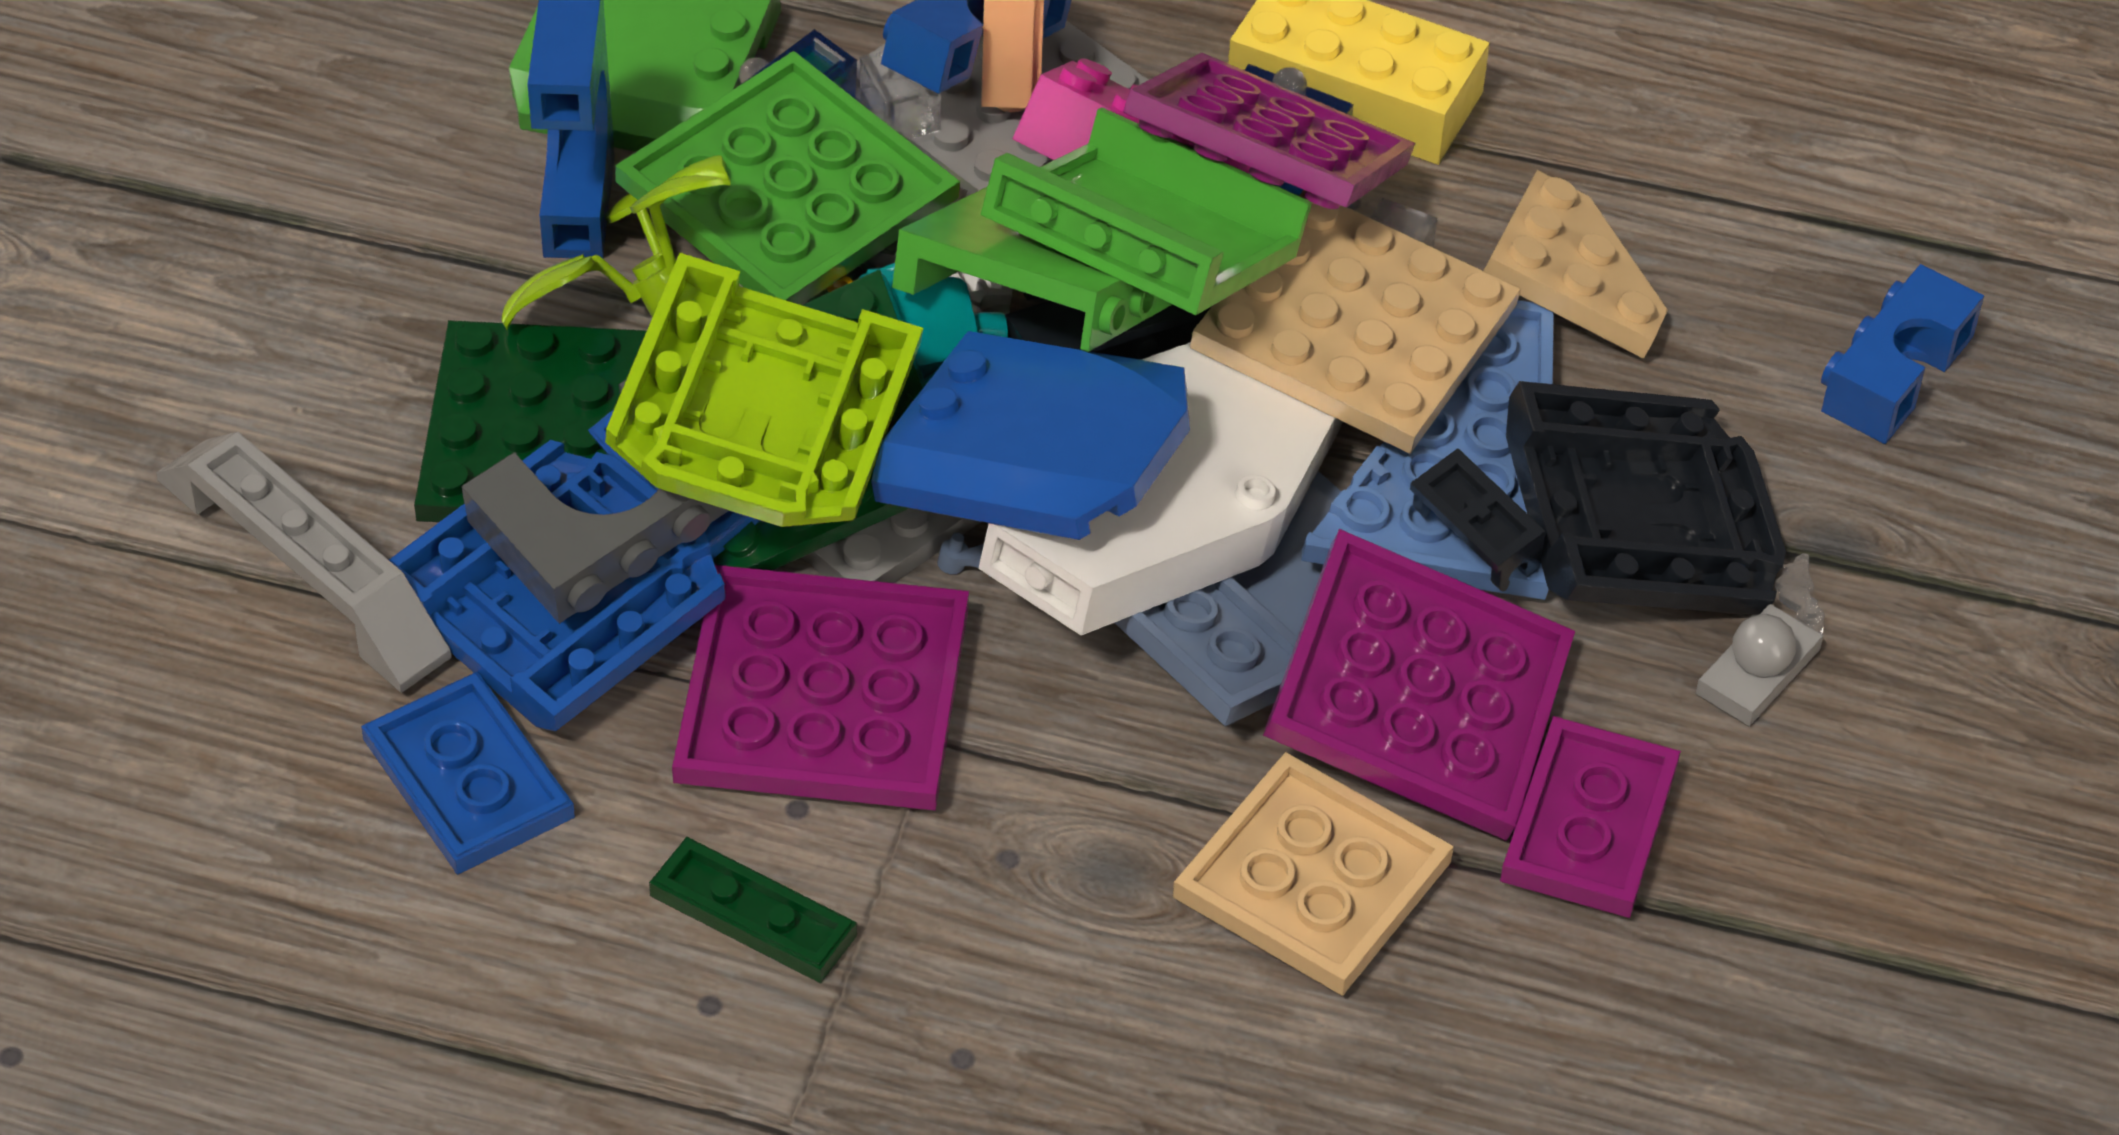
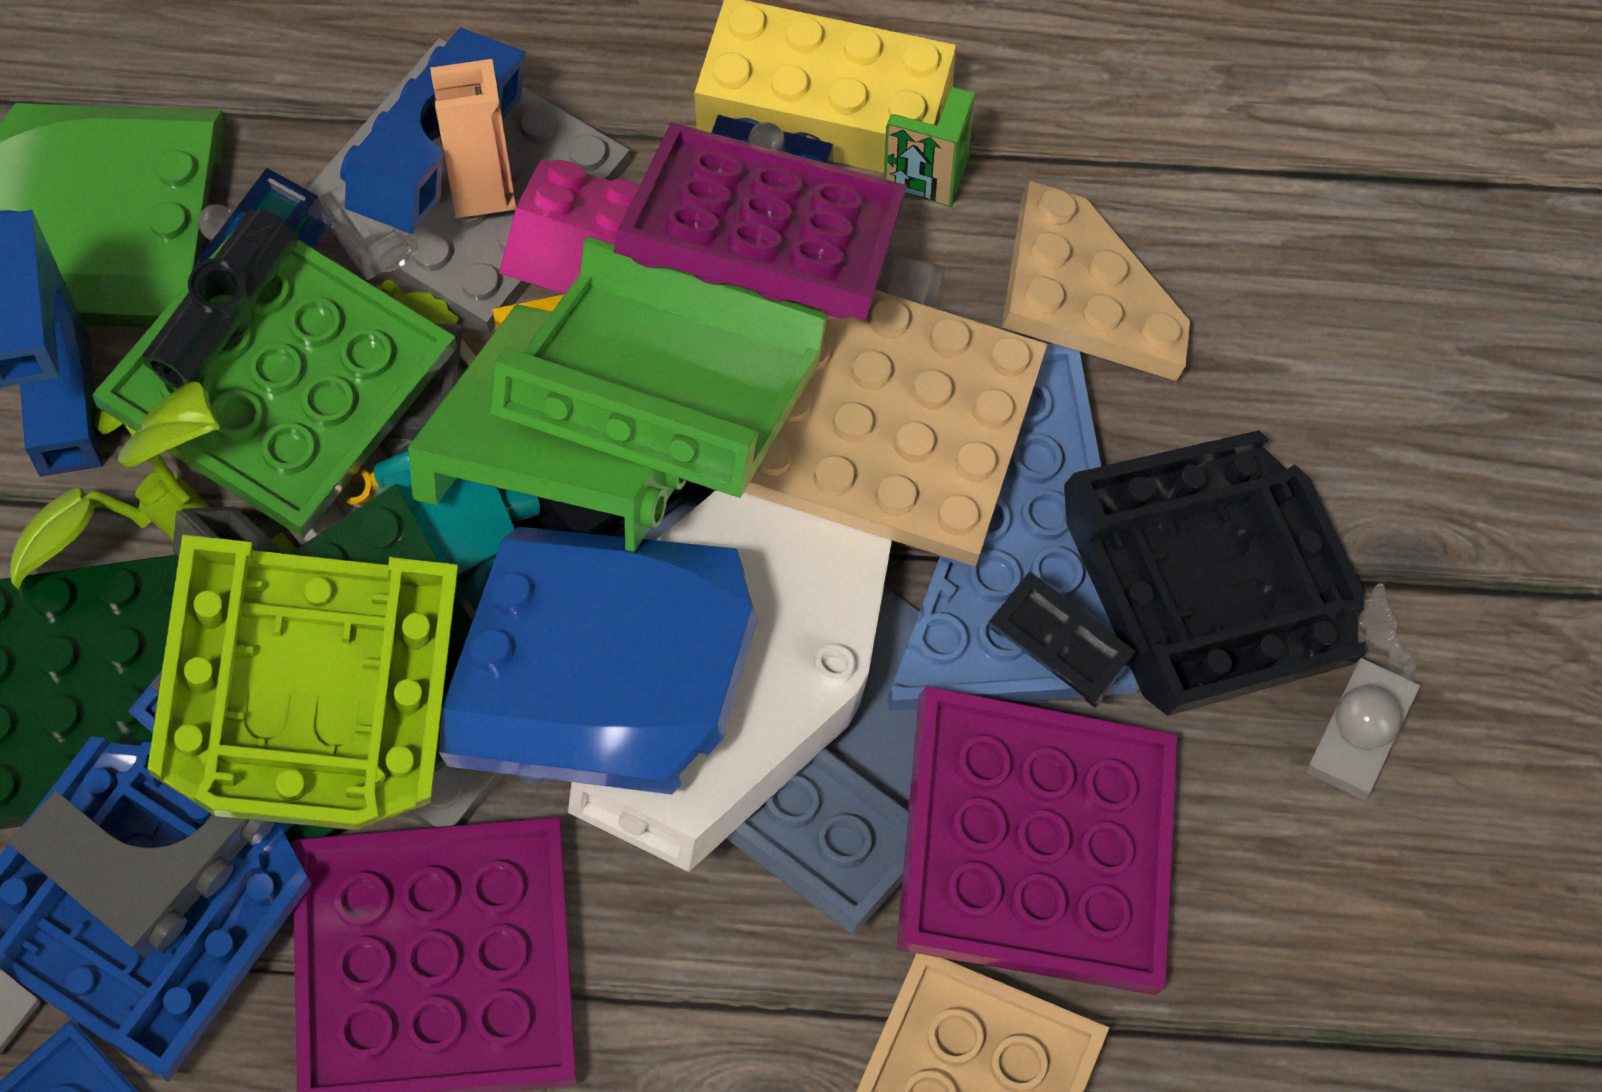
camera: 10 degrees left, 15 degrees up
magenta plate [1500,716,1681,918] -> none
blue arch [1821,264,1984,444] -> none
none -> black piece [142,208,298,389]
none -> panel [884,86,975,207]

